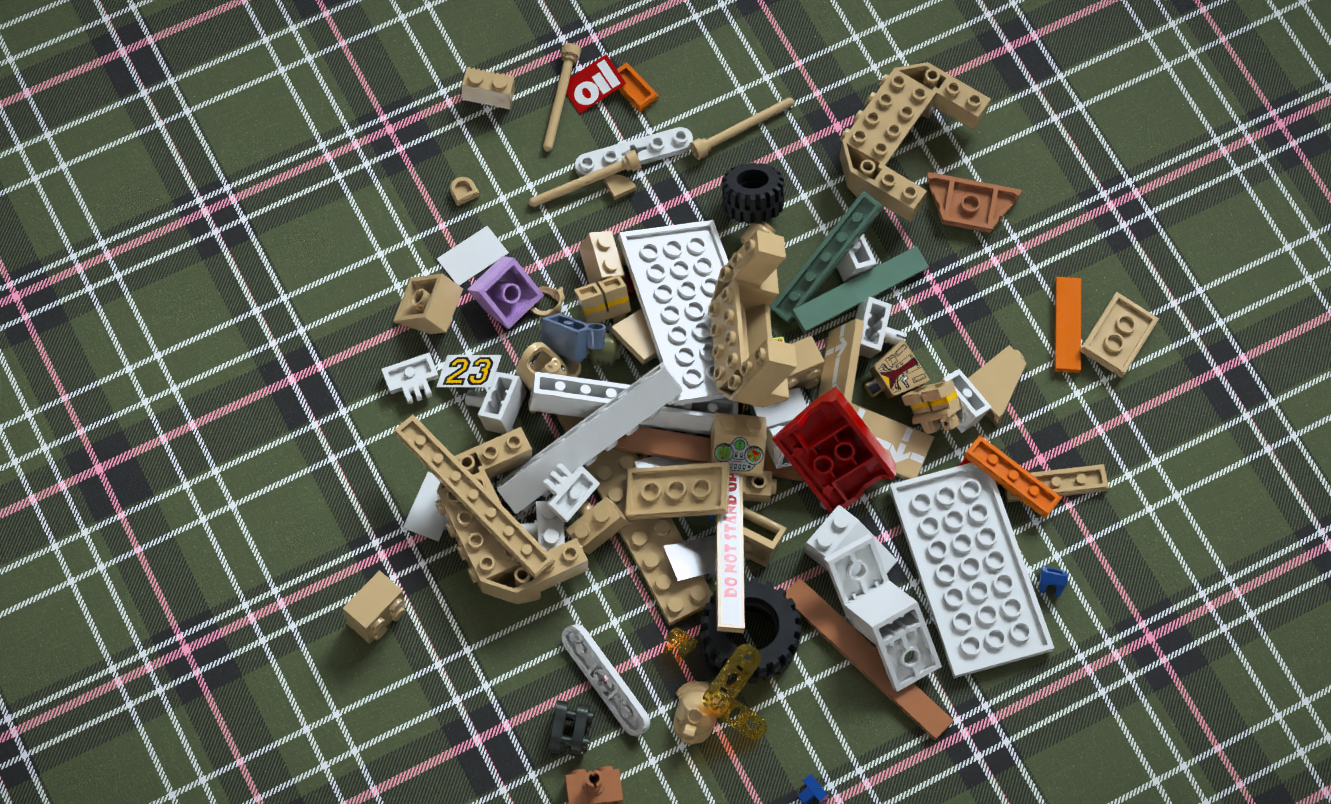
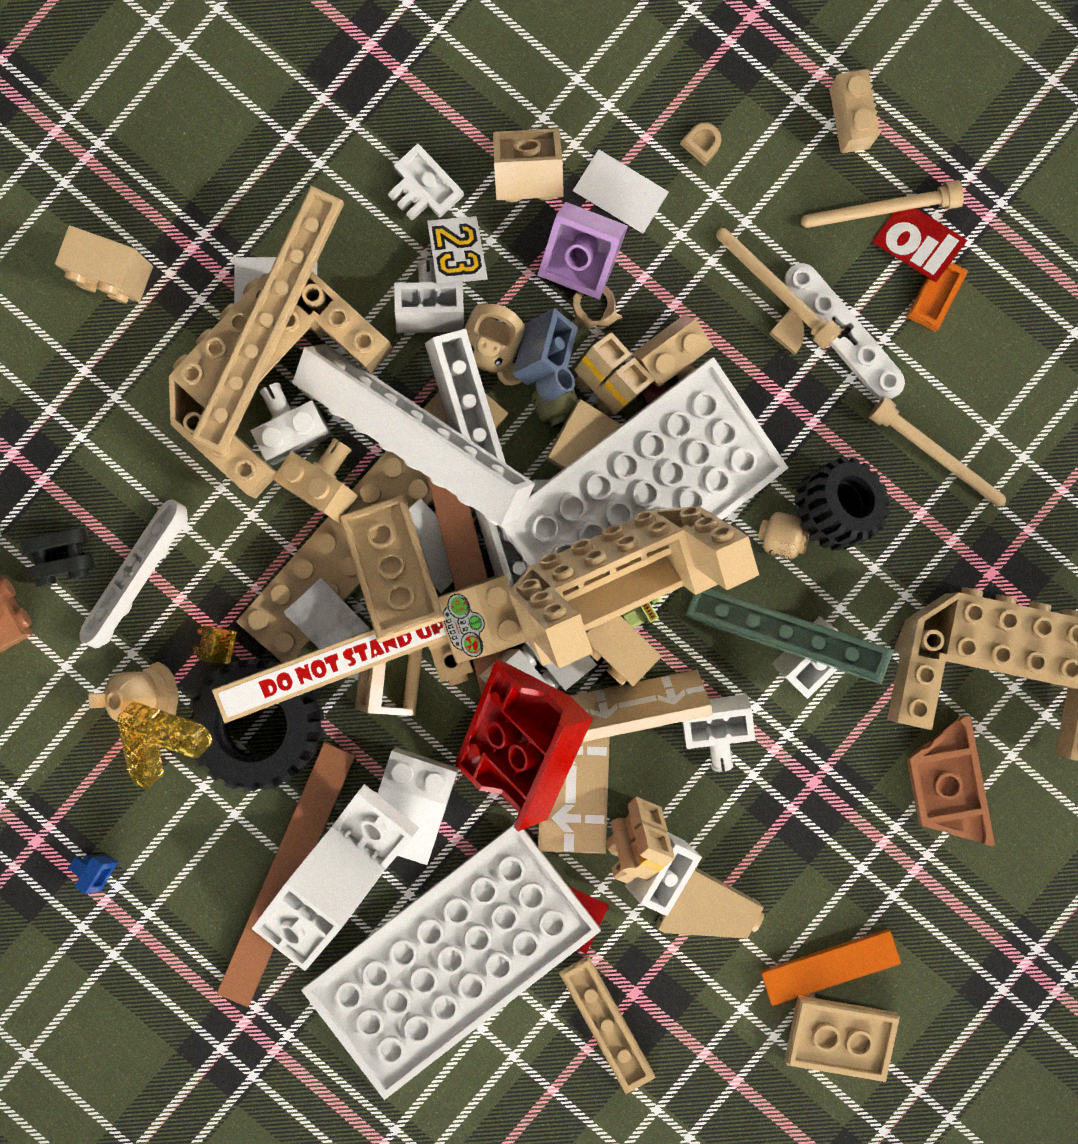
camera: 75 degrees right, 20 degrees up
white hinge [542,463,600,522] -> none
sand green tile [791,246,929,334] -> none
tan torso [864,339,930,399] -> none
orange tile [963,435,1062,519] -> none
blue tile [1039,566,1068,597] -> none

